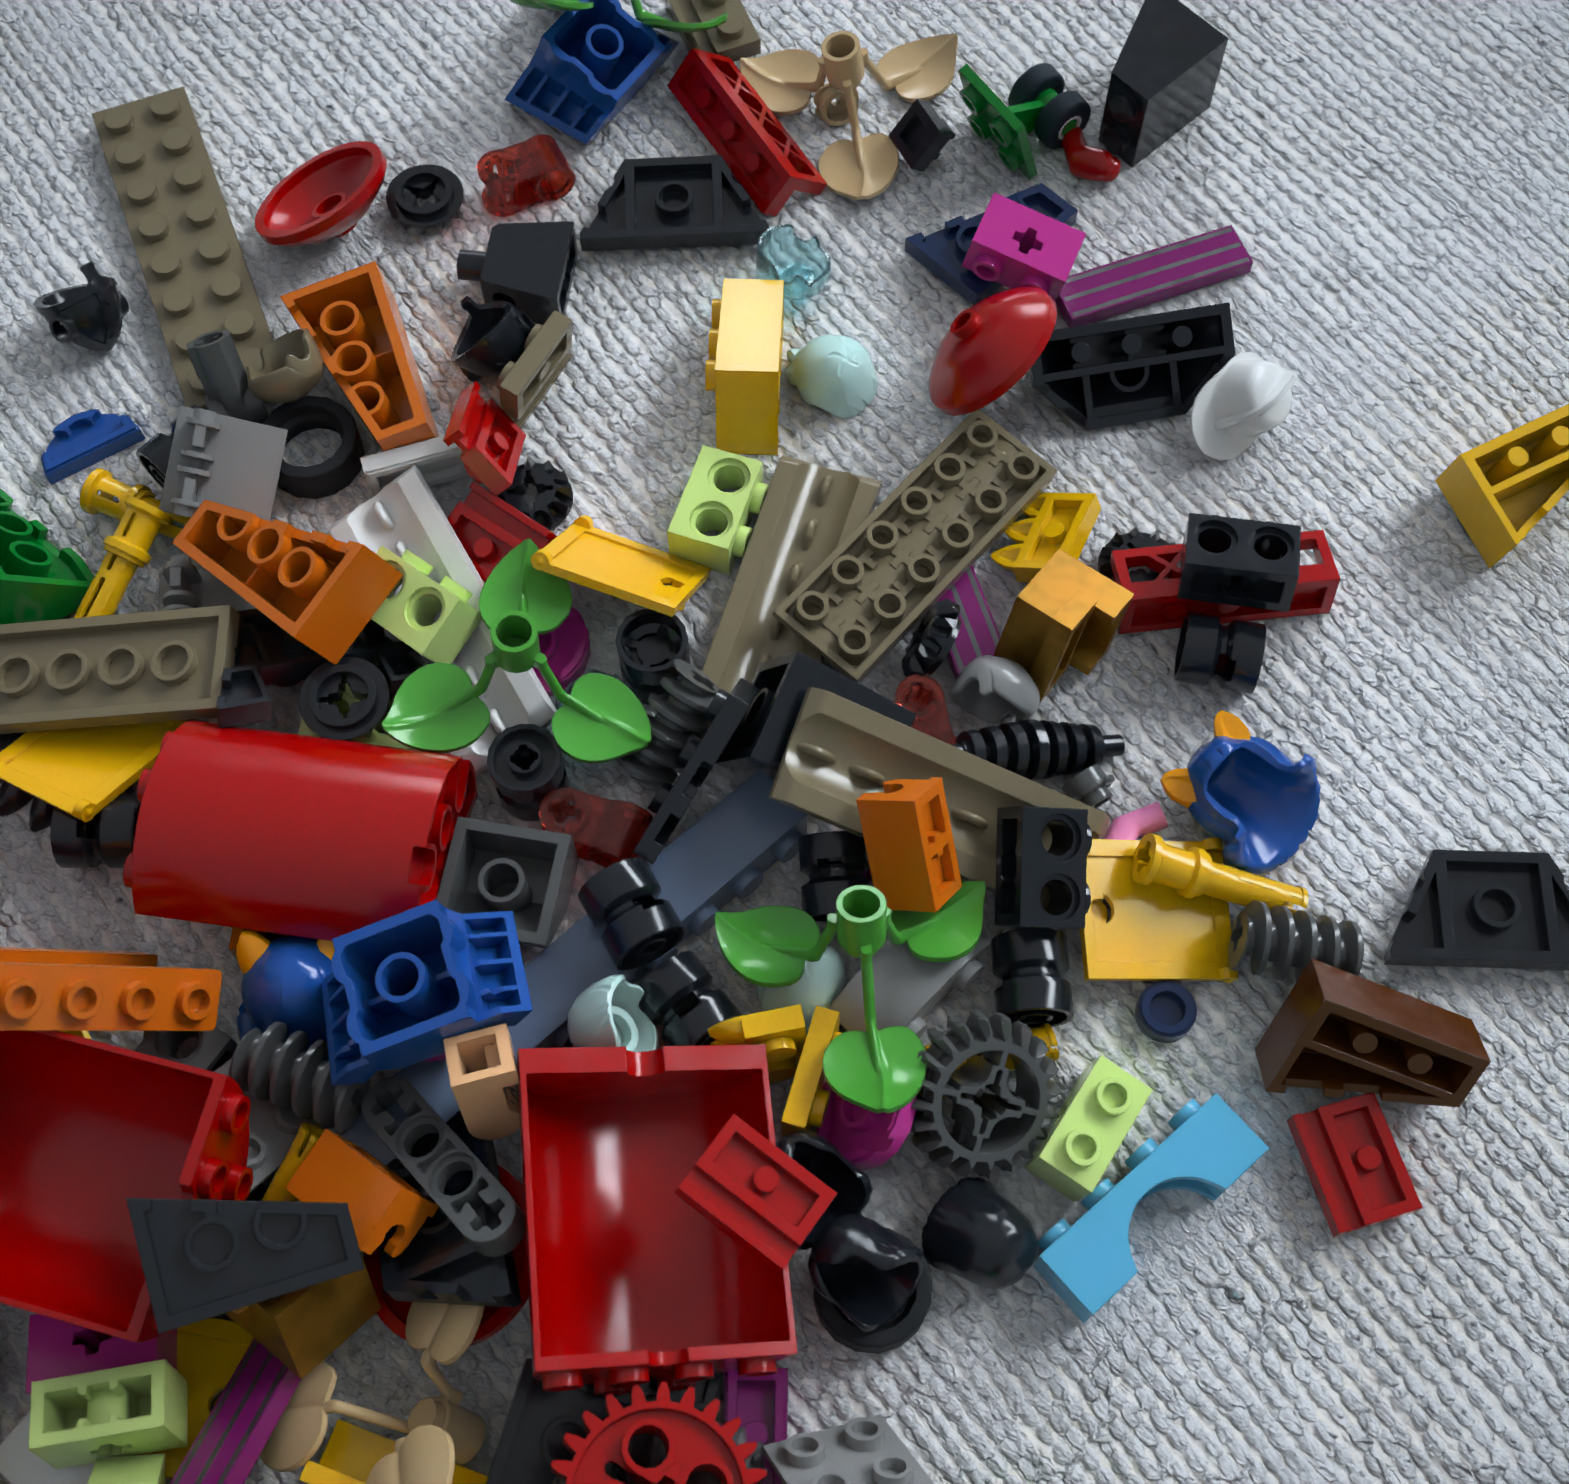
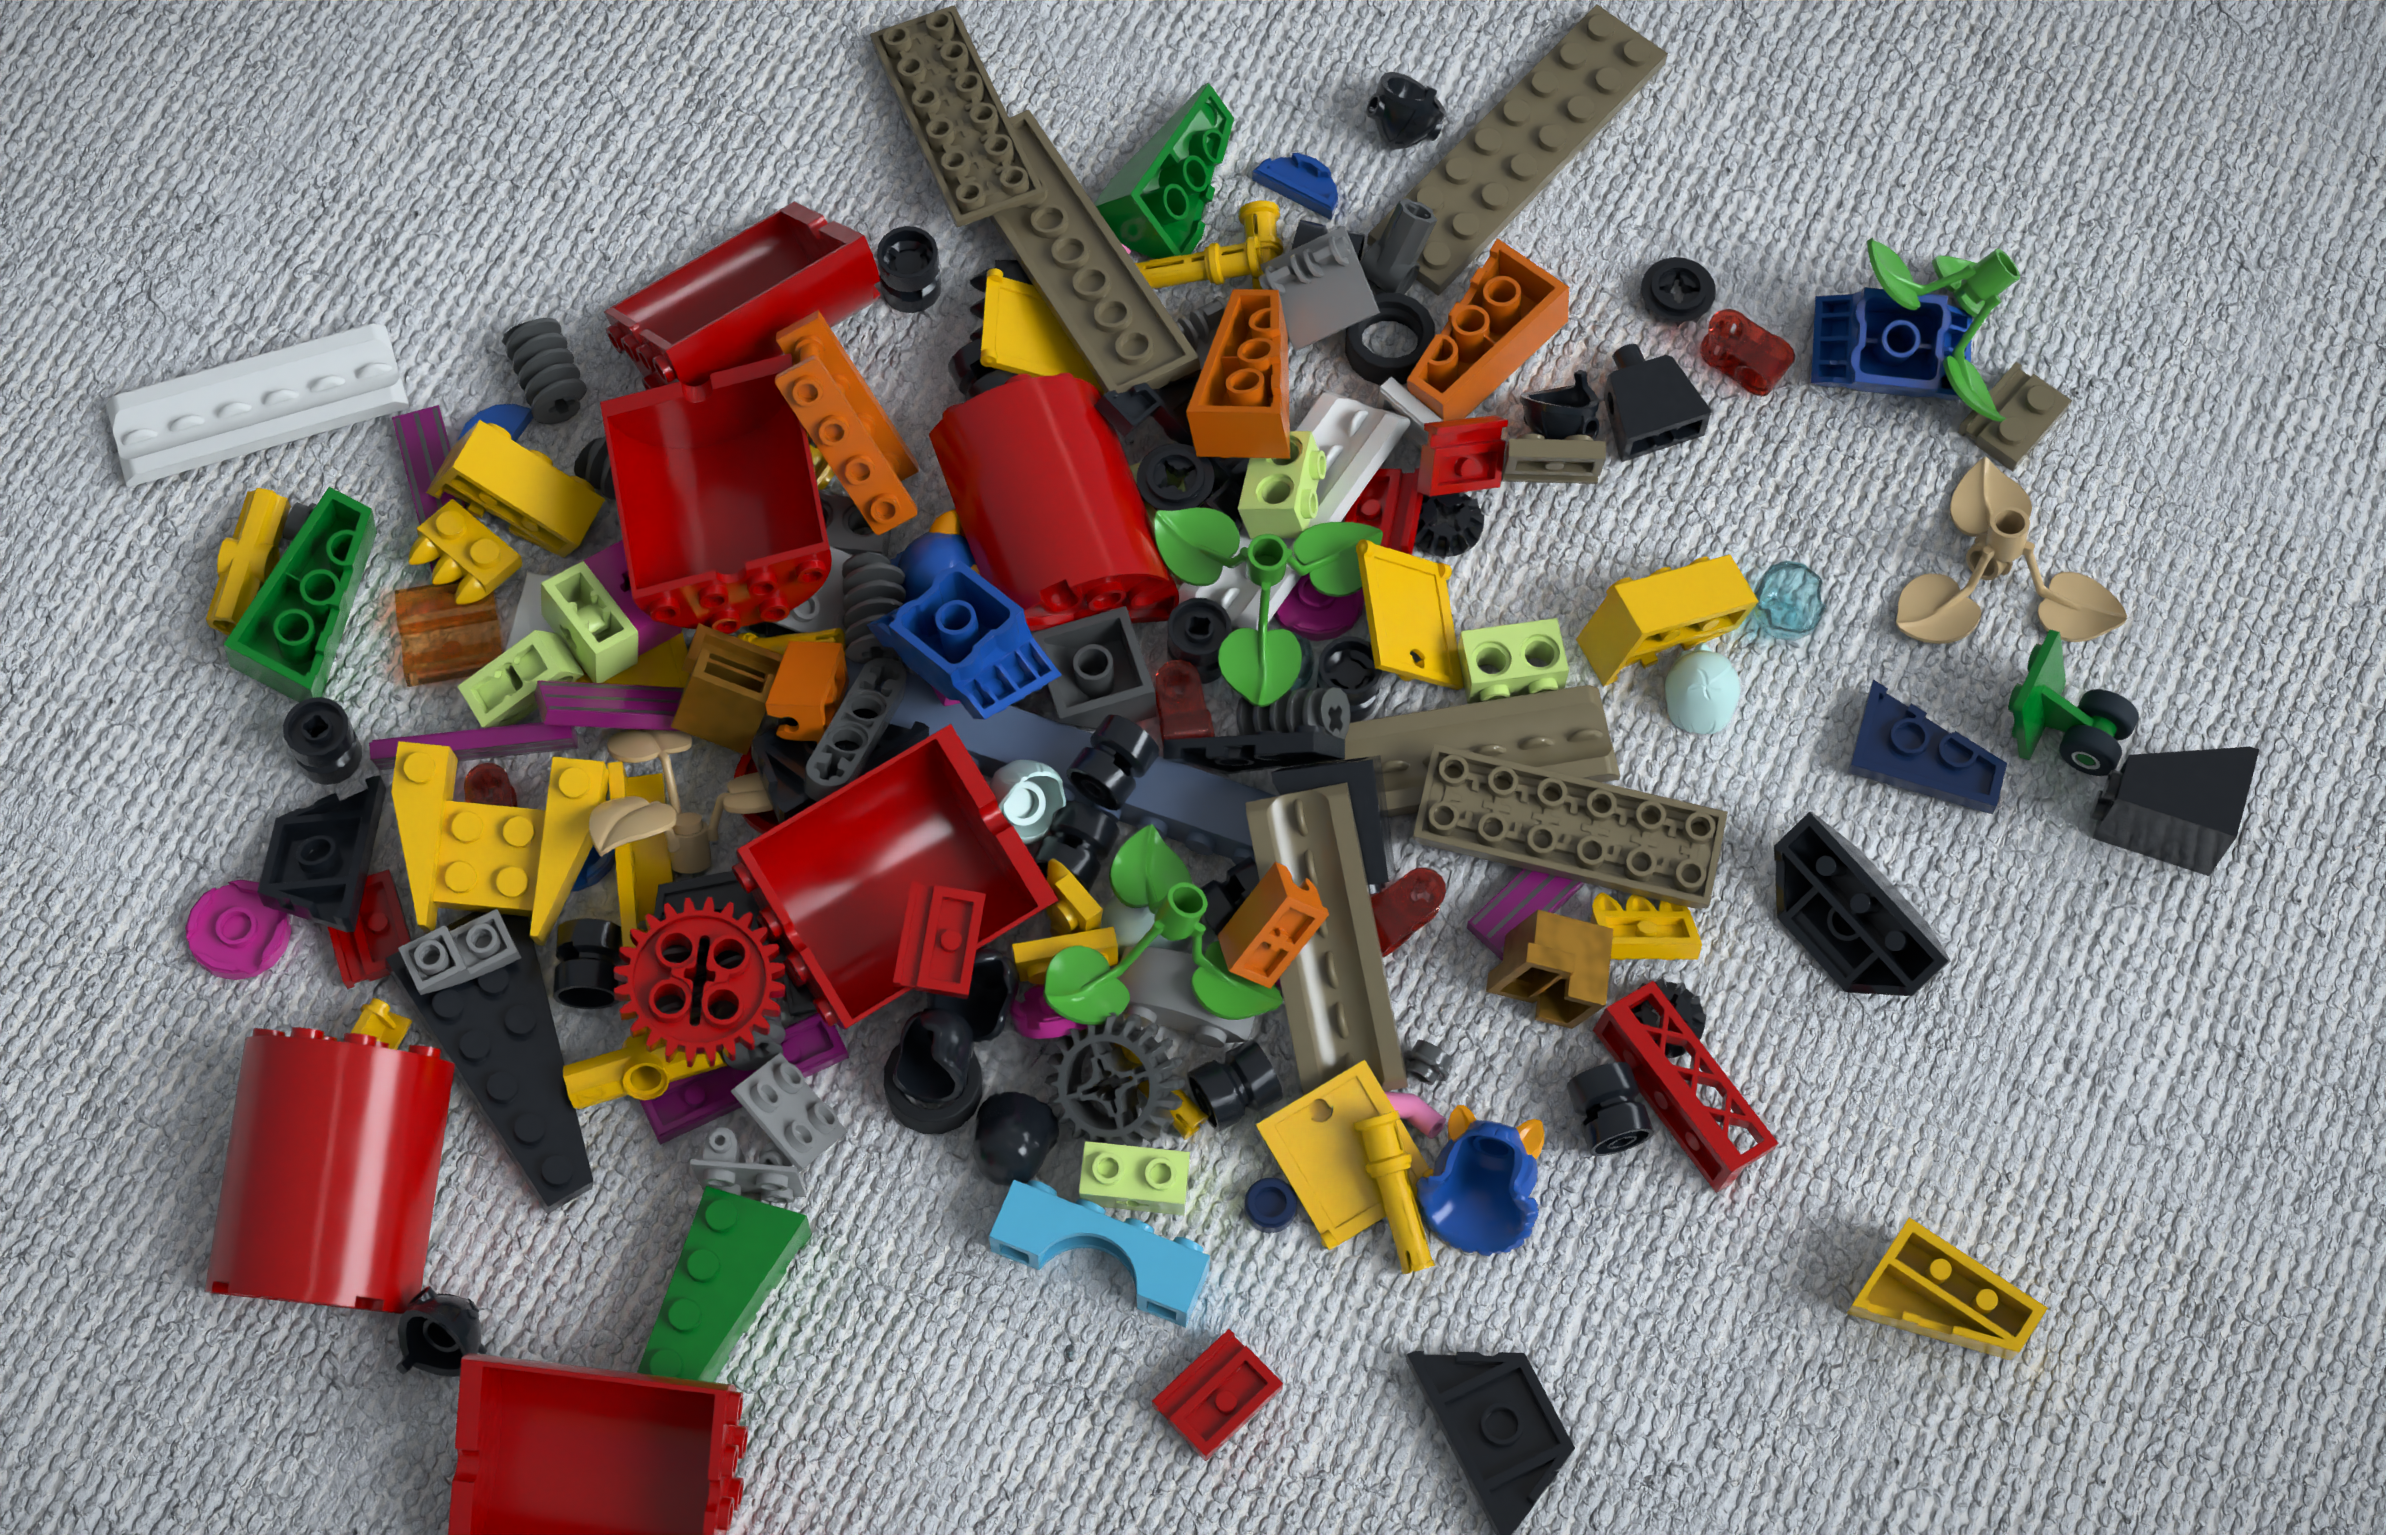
camera: 60 degrees right, 0 degrees up
black wing [126,1198,364,1334] -> none
dark tan hair [246,328,324,403] -> none
red dish [255,141,387,247] -> none
light nougat leg [443,1023,520,1140] -> none
black wing [580,155,770,251] -> none
red fence [667,48,828,216] -> none
black tile [888,99,955,172] -> none
black gear [902,598,961,682] -> none
red dish [929,287,1057,416] -> none
light grey hair [948,655,1040,724] -> none
black piece [950,719,1125,781] -> none
dark pink brick [962,192,1086,302] -> none
black brick [994,806,1092,928] -> none
magenta tile [1055,225,1253,327] -> none
red arm [1061,127,1121,182] -> none
black brick [1177,513,1301,612] -> none
white piece [1190,352,1297,461] -> none
dark grey piece [1228,900,1364,982] -> none
reddish brown wedge [1255,958,1491,1107] -> none

